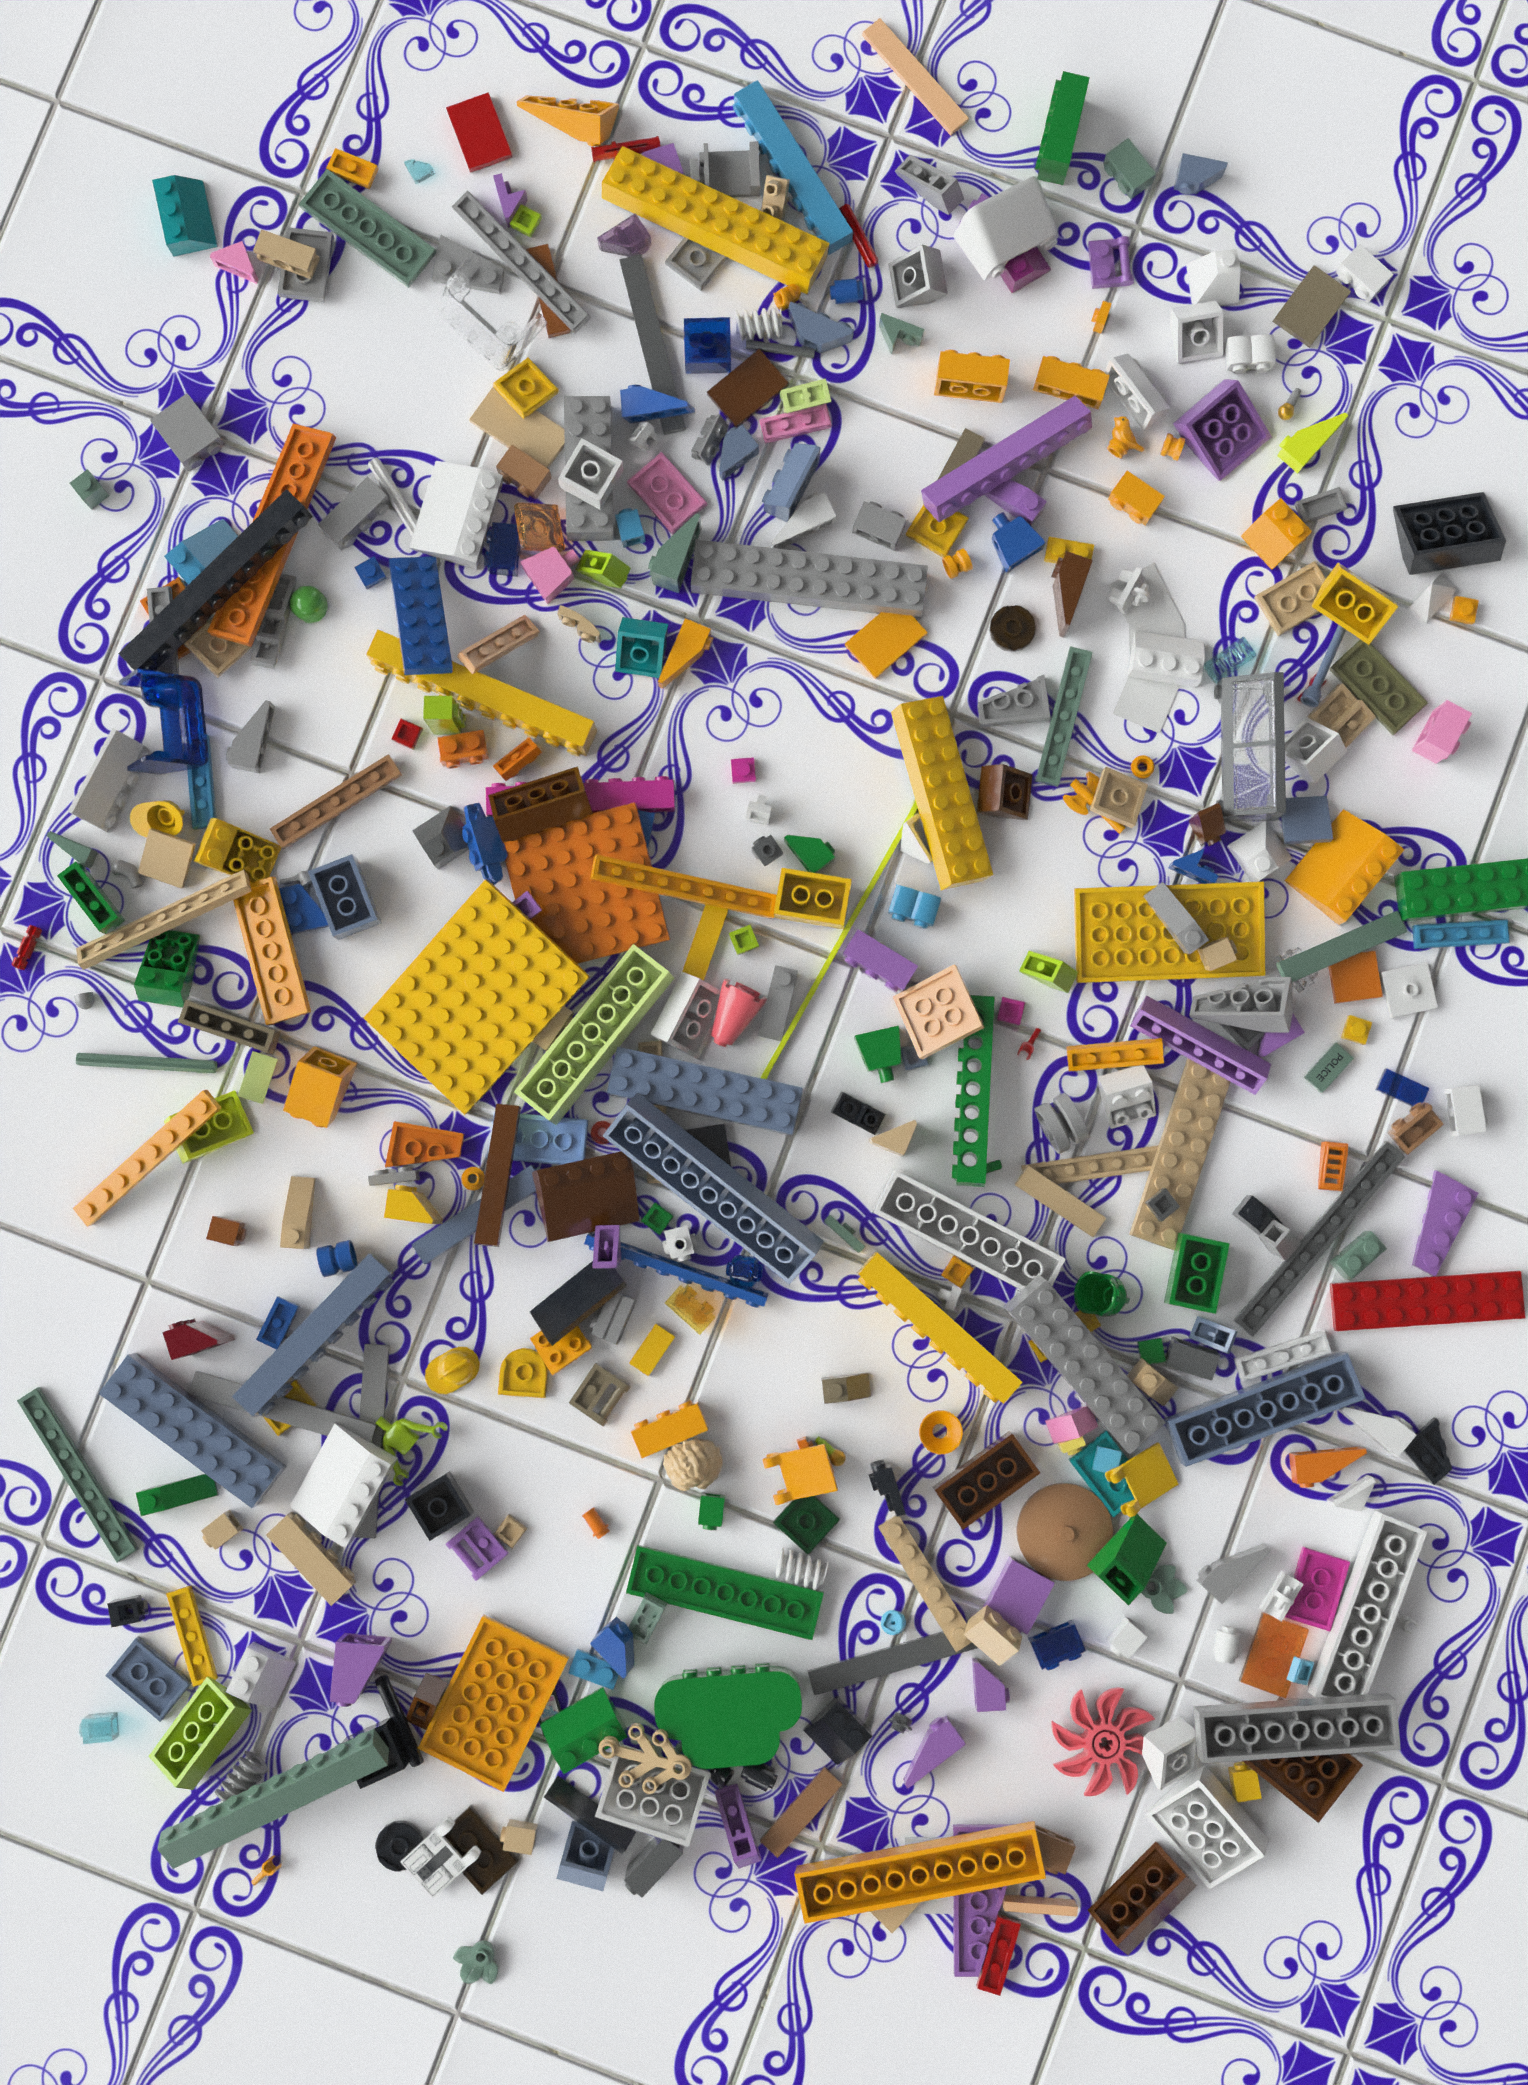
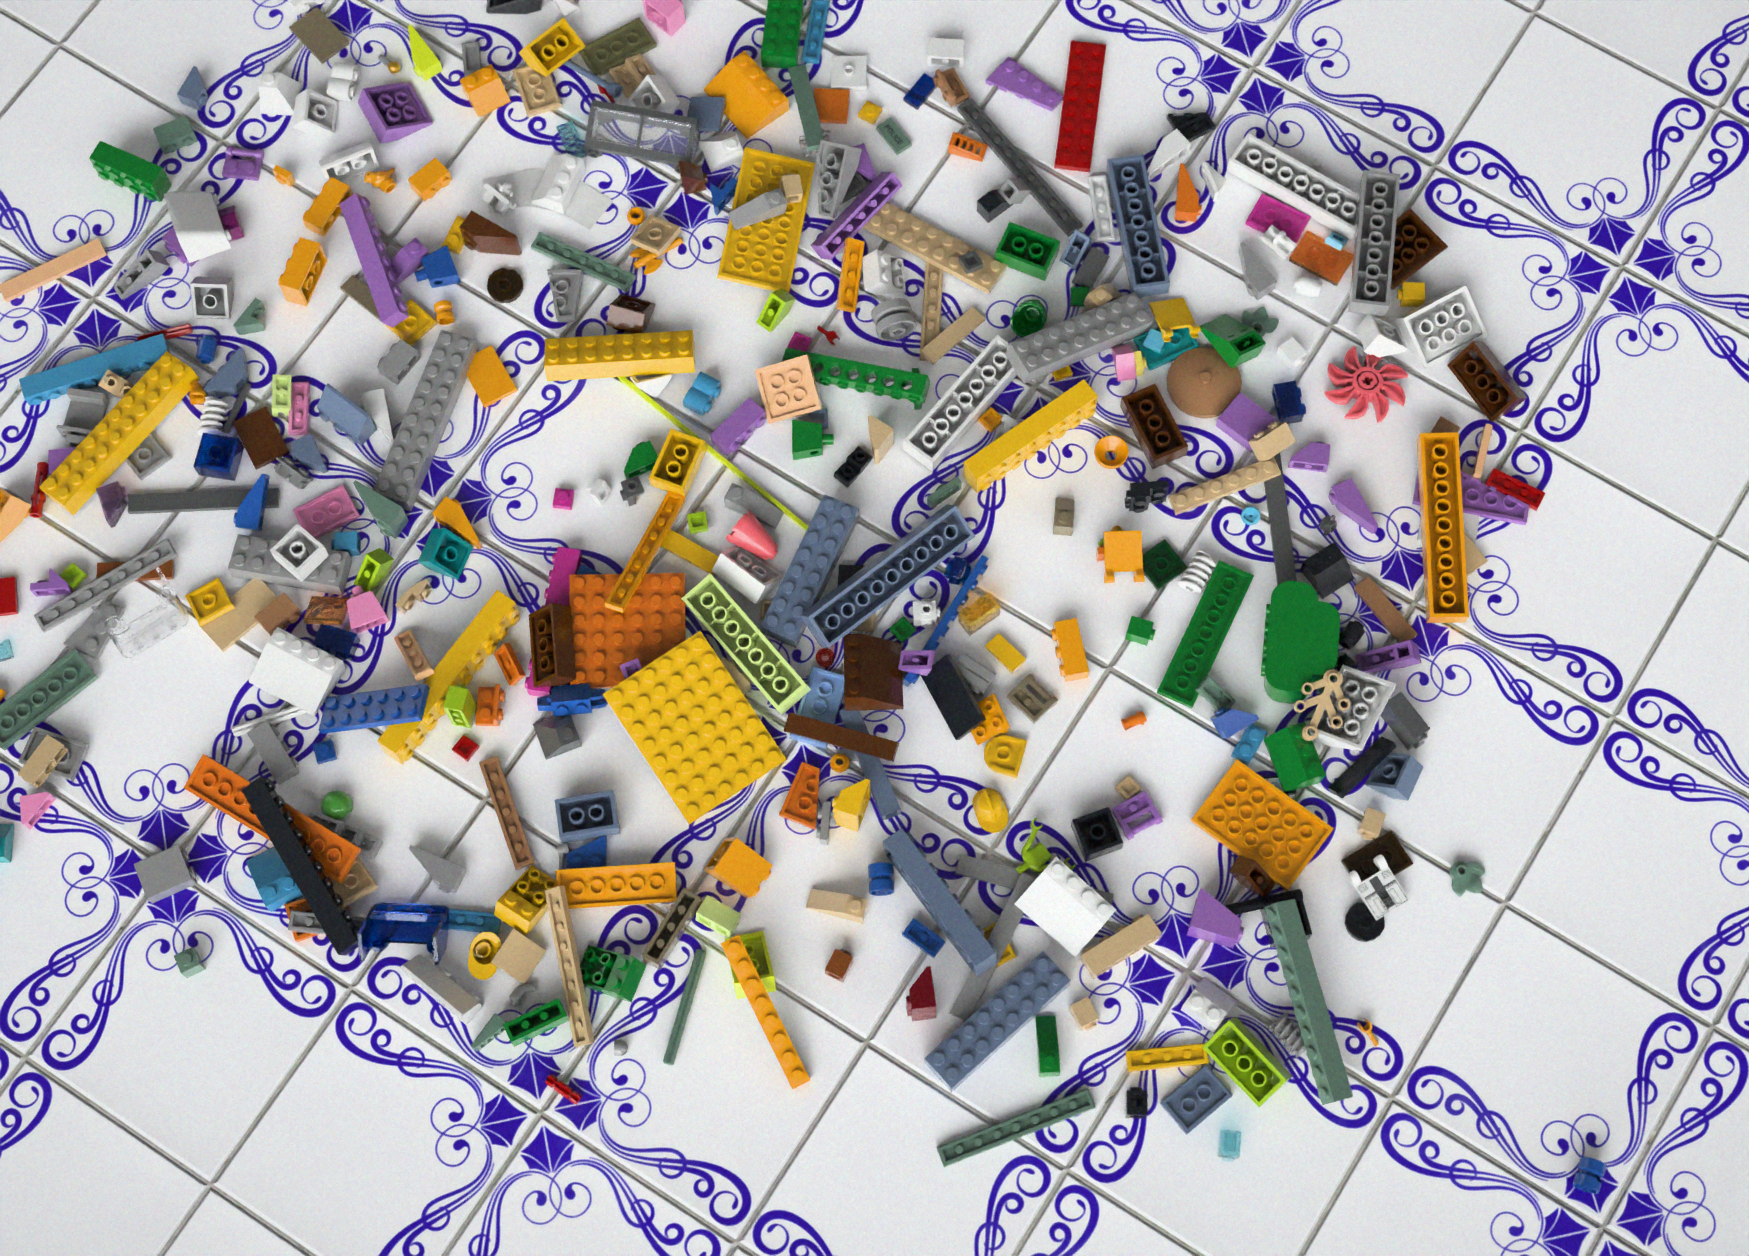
camera: 75 degrees left, 15 degrees down
white tile [626,422,658,451] -> none
tan hair [663,1437,723,1491] -> none
light orange wheel [1160,433,1185,461] -> none
sand green brick [1329,1231,1387,1280] -> none

